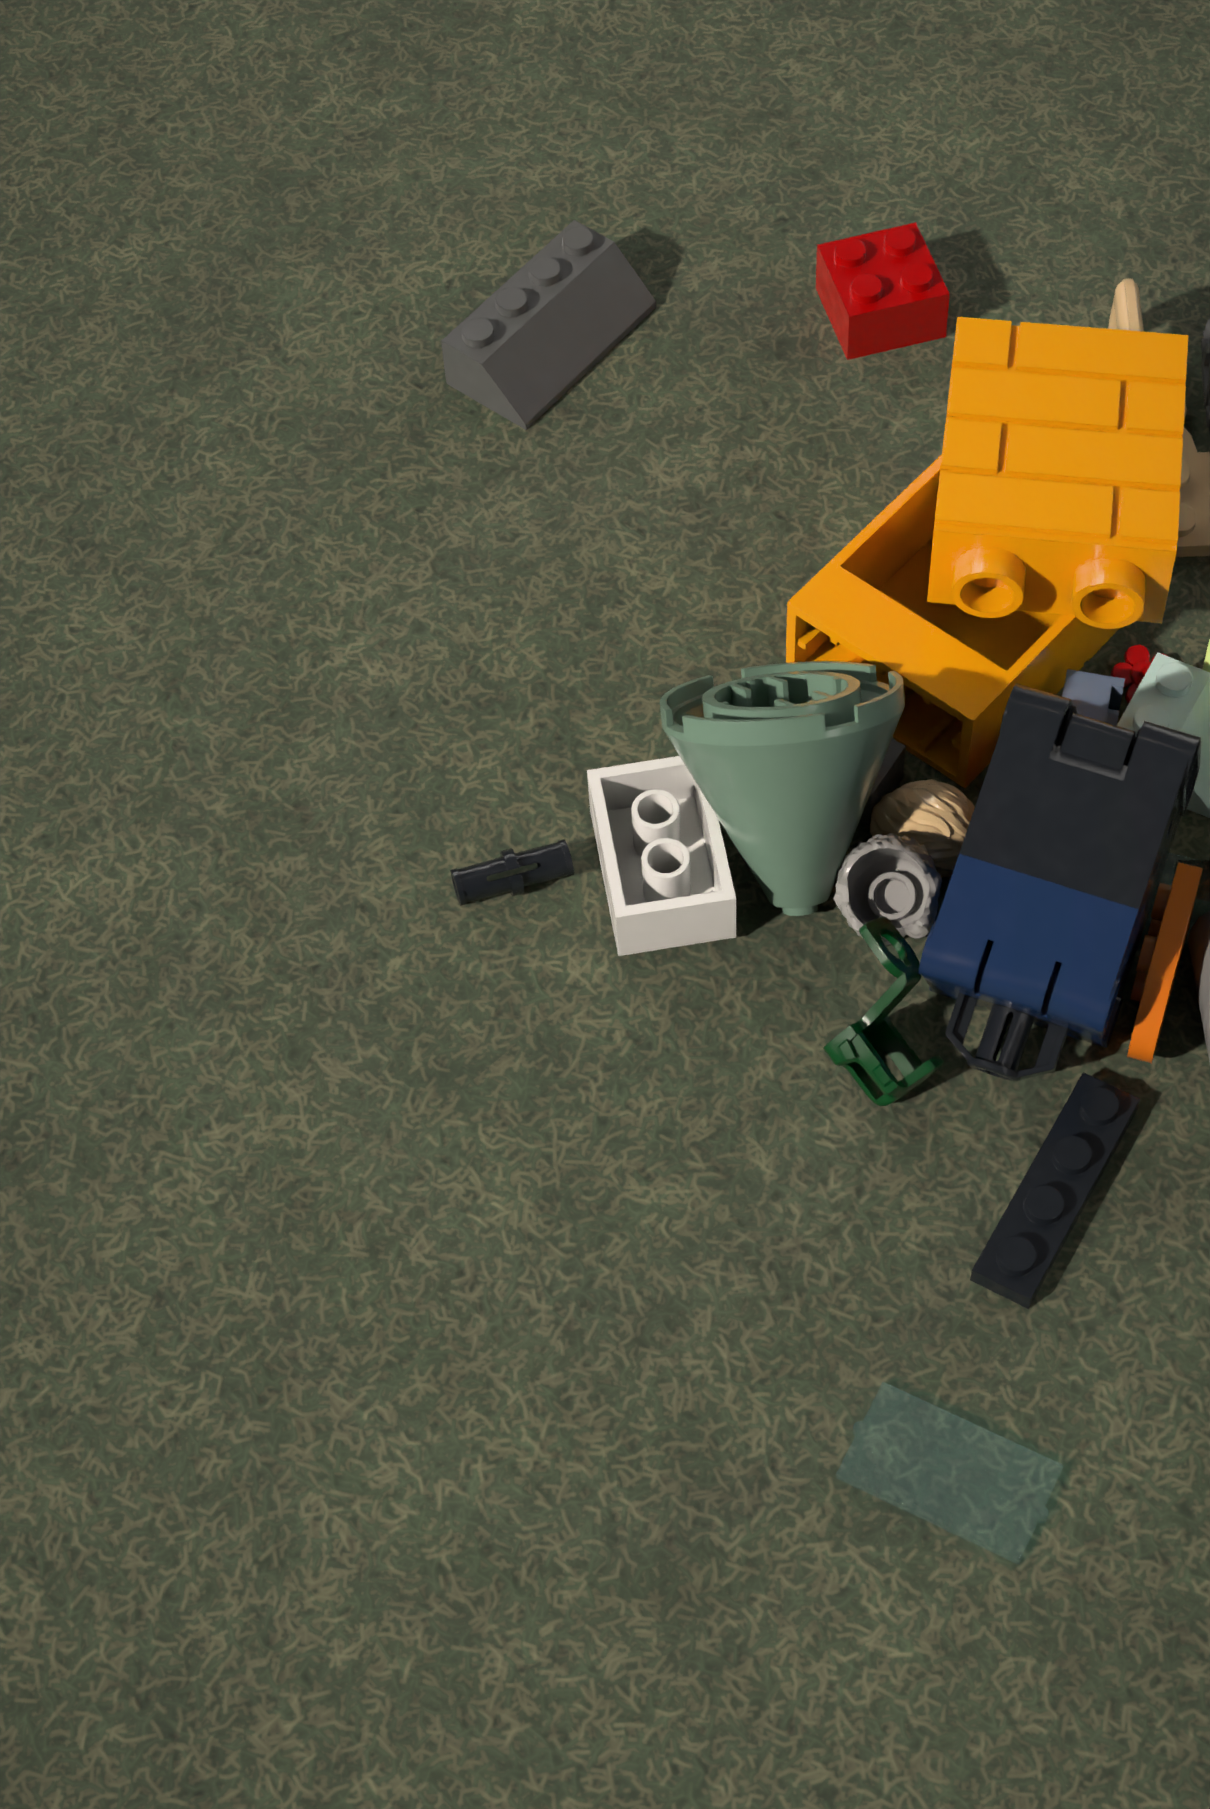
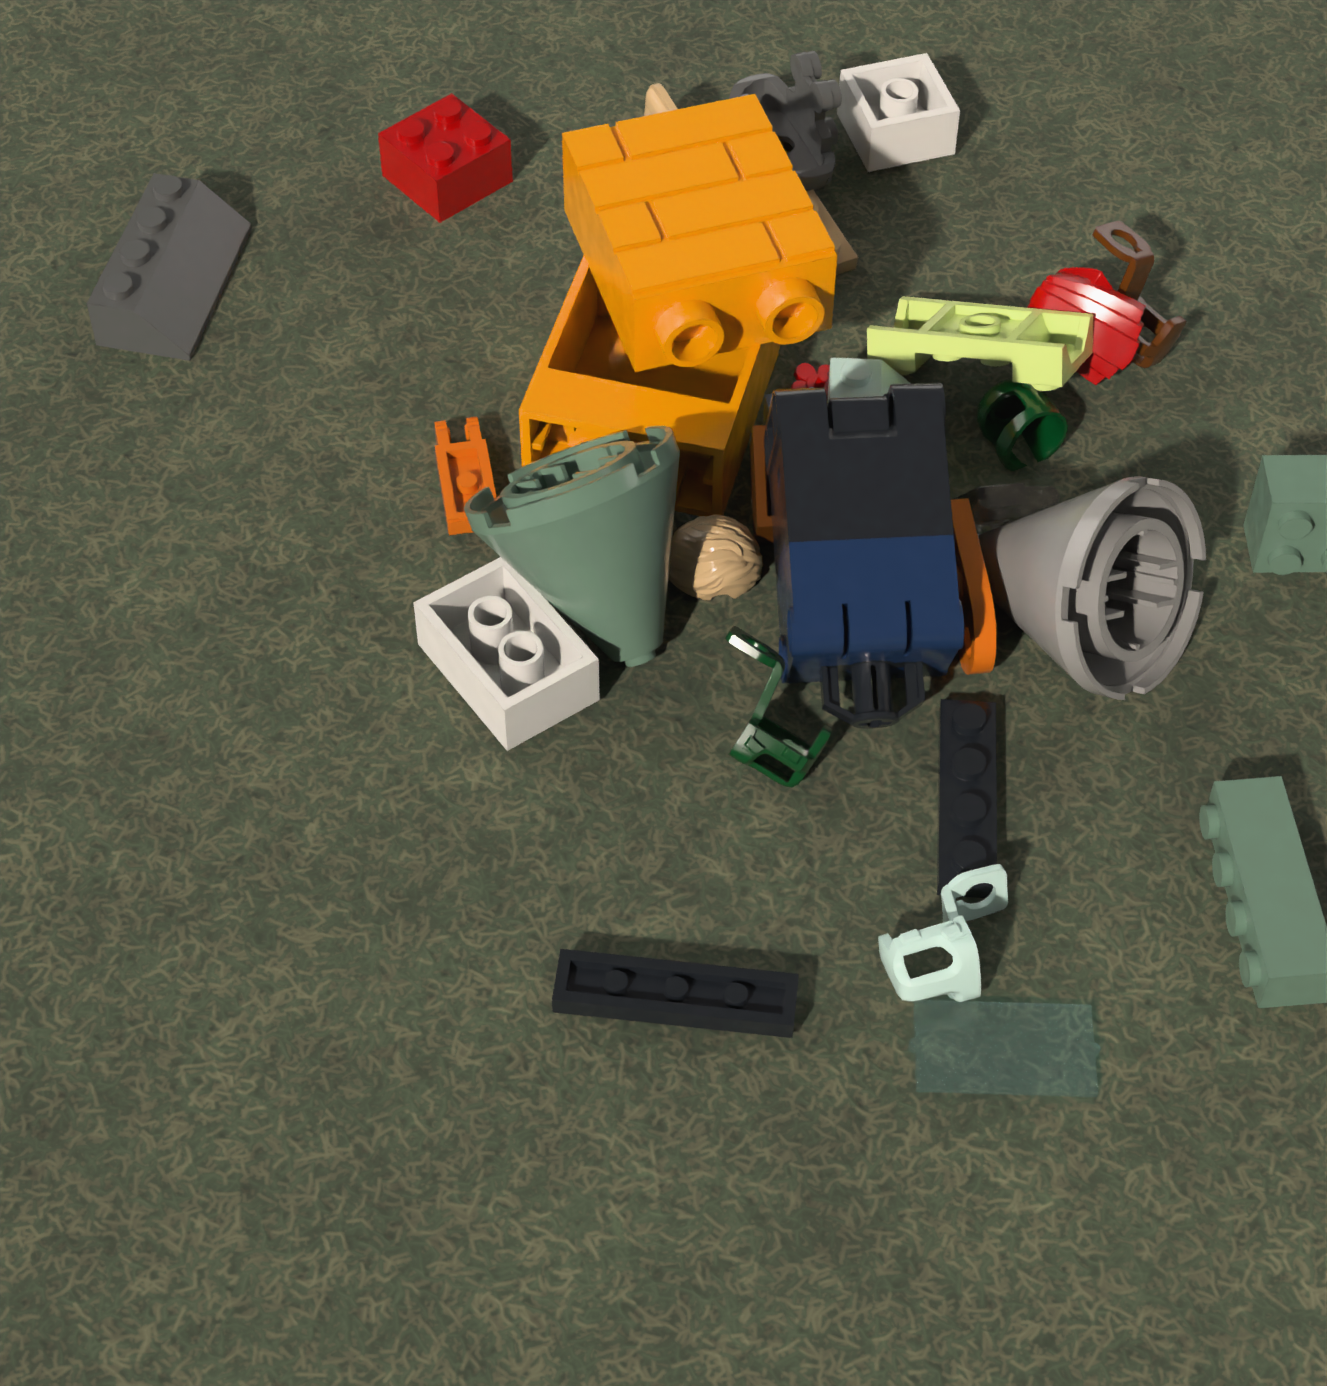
camera: 30 degrees left, 5 degrees down
black pin [450,839,574,906] -> none
light grey hair [833,833,942,947] -> none
none -> orange hinge [434,417,496,535]
none -> black plate [552,949,799,1038]
none -> light aqua piece [878,864,1008,1002]

